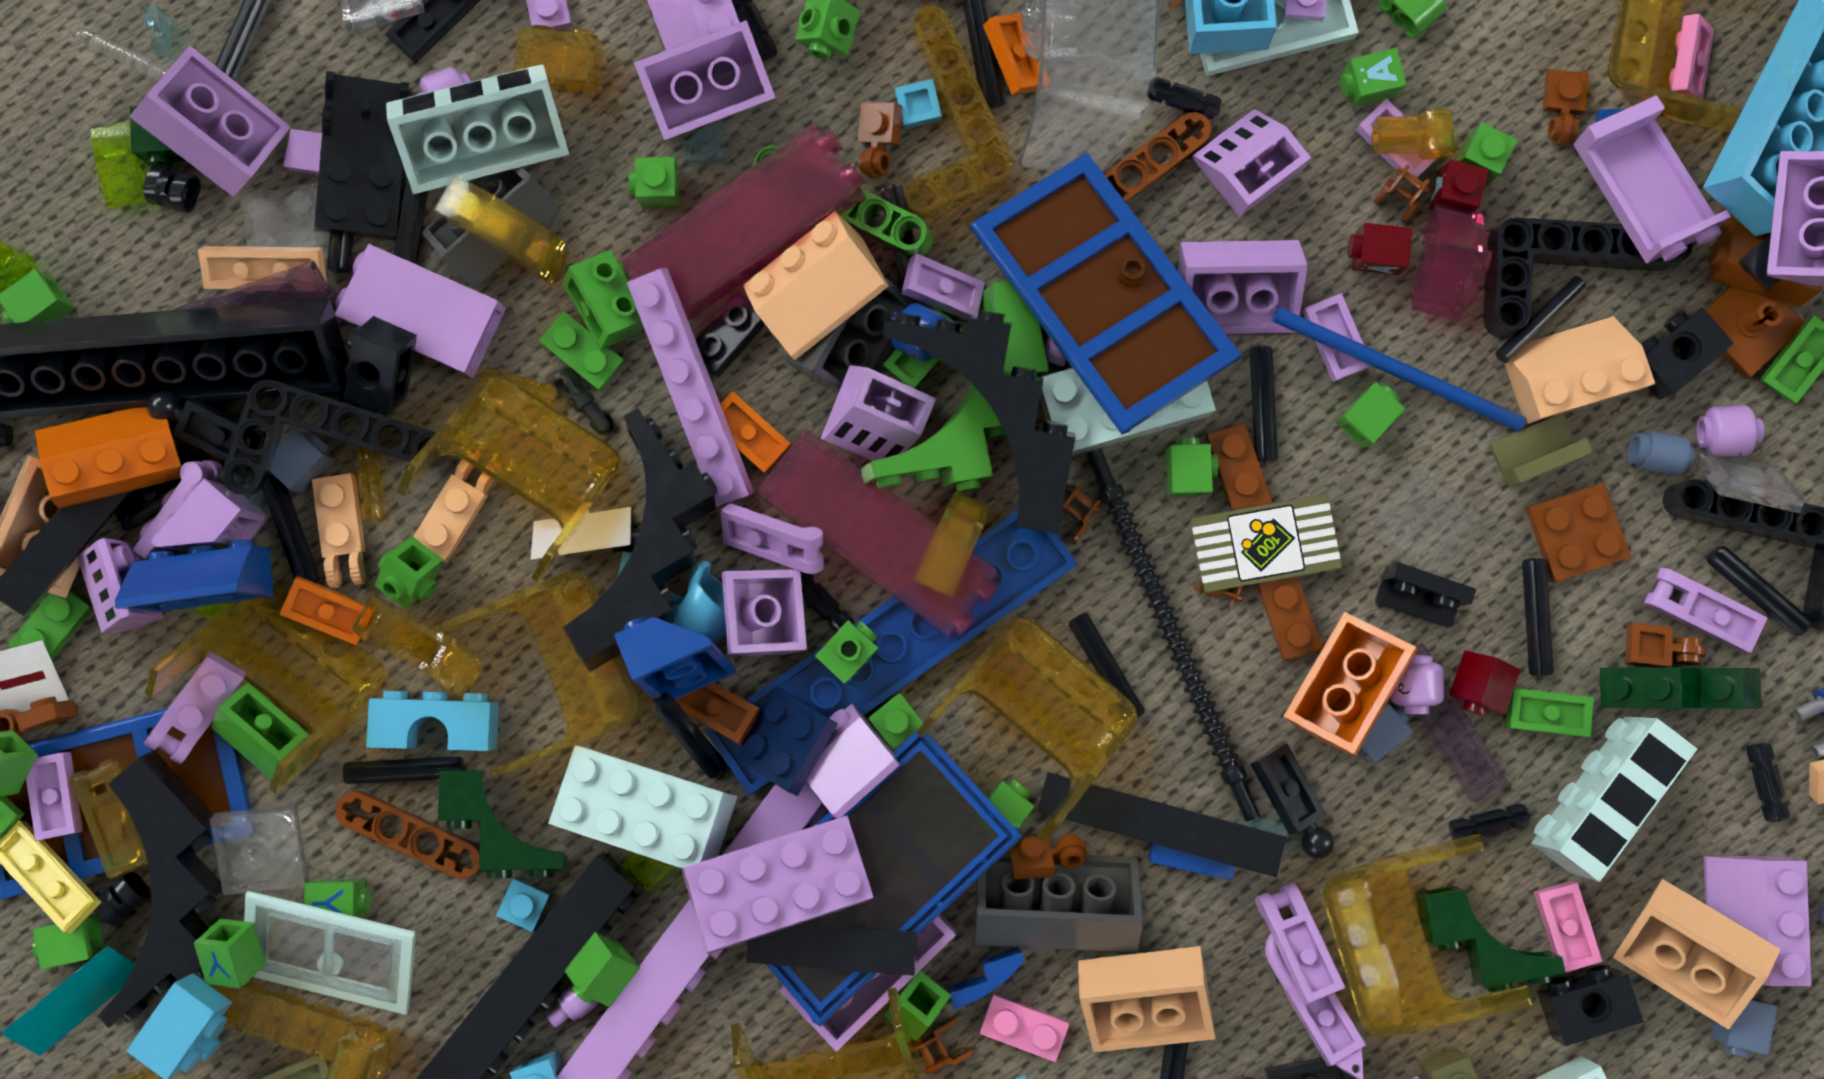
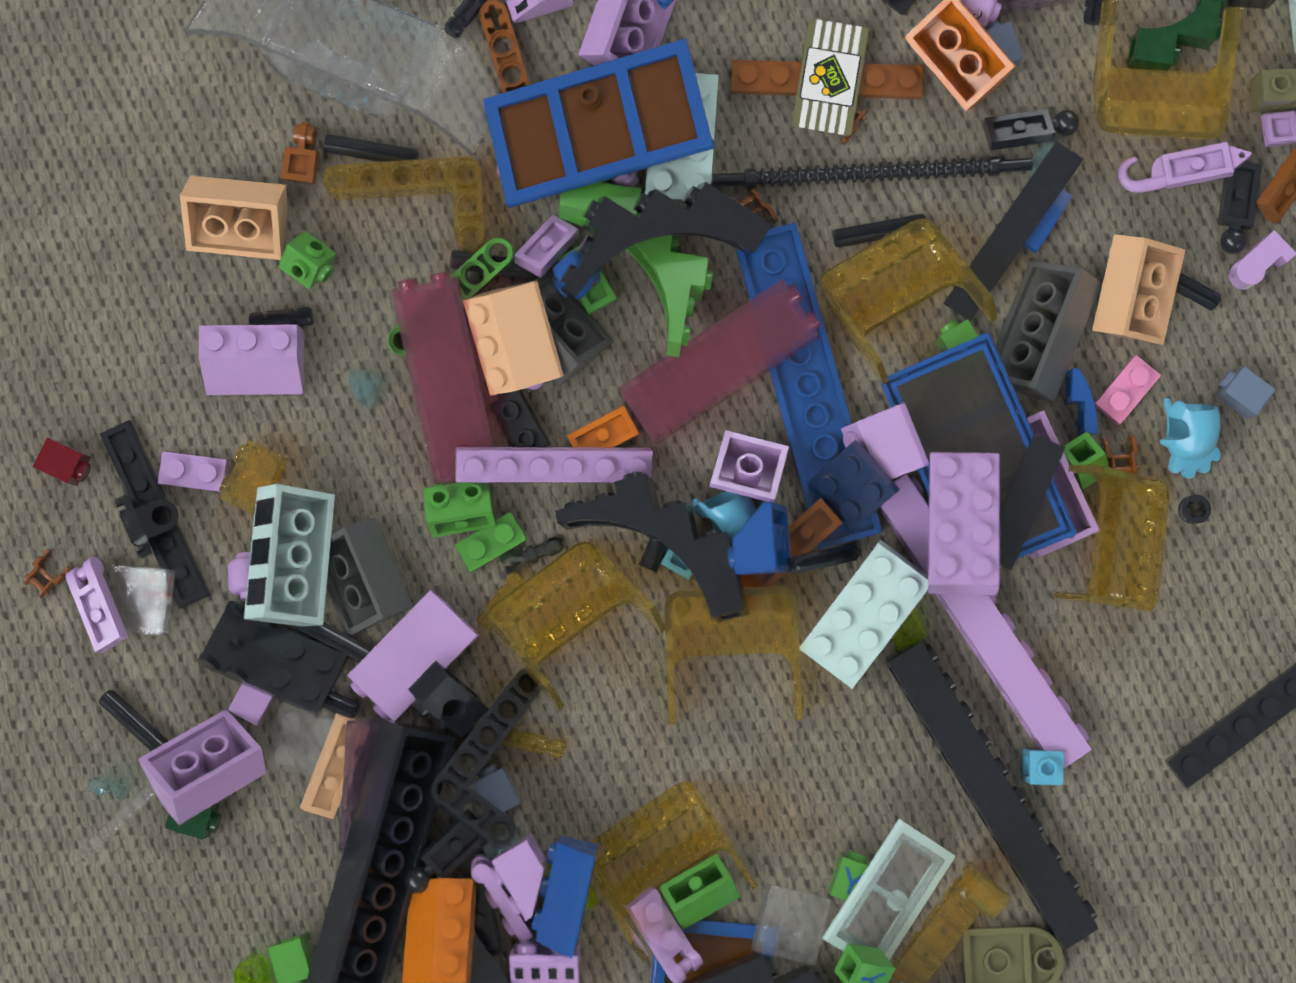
camera: 70 degrees left, 0 degrees up
clear neon green slope [91,121,146,209] -> none
black wheel [143,164,201,213] -> none
black axle [262,475,320,583] -> none
orange plate [279,576,374,646] -> none
light nougat hinge [312,473,366,588] -> none
dark orange beam [335,791,480,879] -> none
black axle [343,756,464,784] -> none
clear yellow arch [352,594,483,697] -> none
medium azure arch [366,690,499,751] -> none
bright green brick [375,536,443,609] -> none
light nougat hinge [413,449,501,563] -> none
clear yellow arch [434,175,569,285] -> none
dark green arch [438,770,564,878] -> none
medium azure plate [496,877,552,932] -> none
sticker [531,507,631,559] -> none
lavender cylinder [546,984,599,1028] -> none
bright green brick [565,932,640,1007] -> none
bright green brick [628,157,681,209] -> none
lavender slope [634,20,775,140] -> none
lavender plate [720,503,824,574] -> none
black axle [800,571,854,633] -> none
bright green brick [815,620,879,684] -> none
lavender slope [820,365,936,461] -> none
dark orange plate [858,102,902,179] -> none
bright green brick [868,693,925,750] -> none
medium azure plate [895,79,942,130] -> none
clear yellow arch [914,491,992,597] -> none
orange plate [983,13,1049,96] -> none
dark orange plate [1008,834,1087,880] -> none
bright green brick [1166,438,1218,497] -> none
black axle [1249,345,1278,462] -> none
lavender plate [1255,882,1345,1005] -> none

